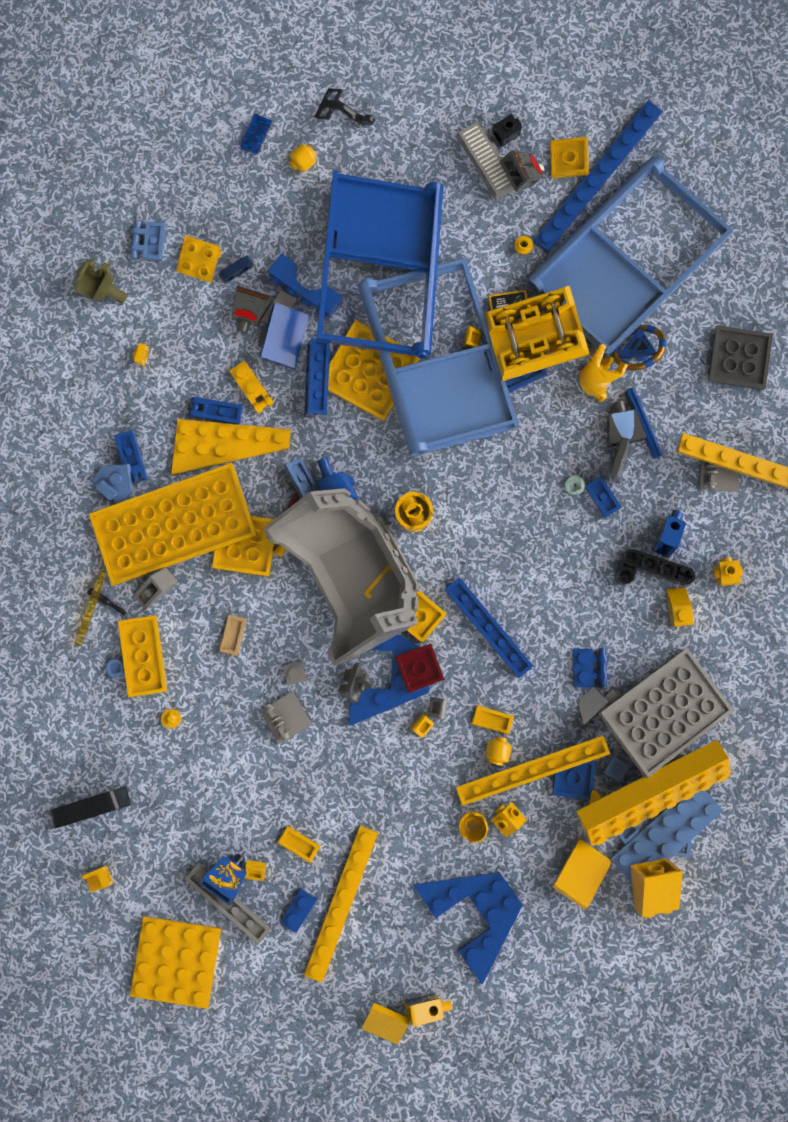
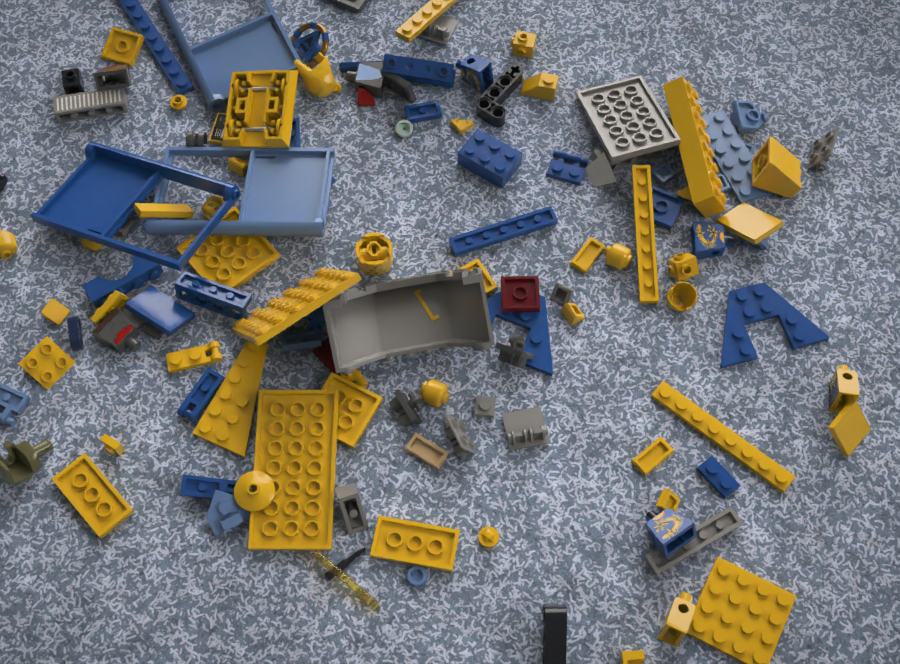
camera: 70 degrees left, 20 degrees down
none -> yellow slope [41,298,71,326]
none -> yellow plate [52,453,135,539]
none -> yellow plate [90,290,130,325]
none -> yellow tile [134,203,194,218]
none -> dark grey wheel [186,131,207,147]
none -> yellow head [201,195,229,221]
none -> yellow plate [231,267,362,346]
none -> yellow dish [234,471,275,512]
none -> red tile [358,88,375,106]
none -> blue fence [382,54,456,88]
none -> dark grey hips [389,389,424,427]
none -> yellow head [419,379,450,408]
none -> light grey hinge [444,413,476,459]
none -> yellow tile [450,118,474,135]
none -> blue brick [458,128,522,189]
none -> yellow torso [657,592,696,648]
none -> blue torso [690,221,735,259]
none -> medium blue plate [730,100,769,133]
none -> light grey hinge [807,127,840,172]

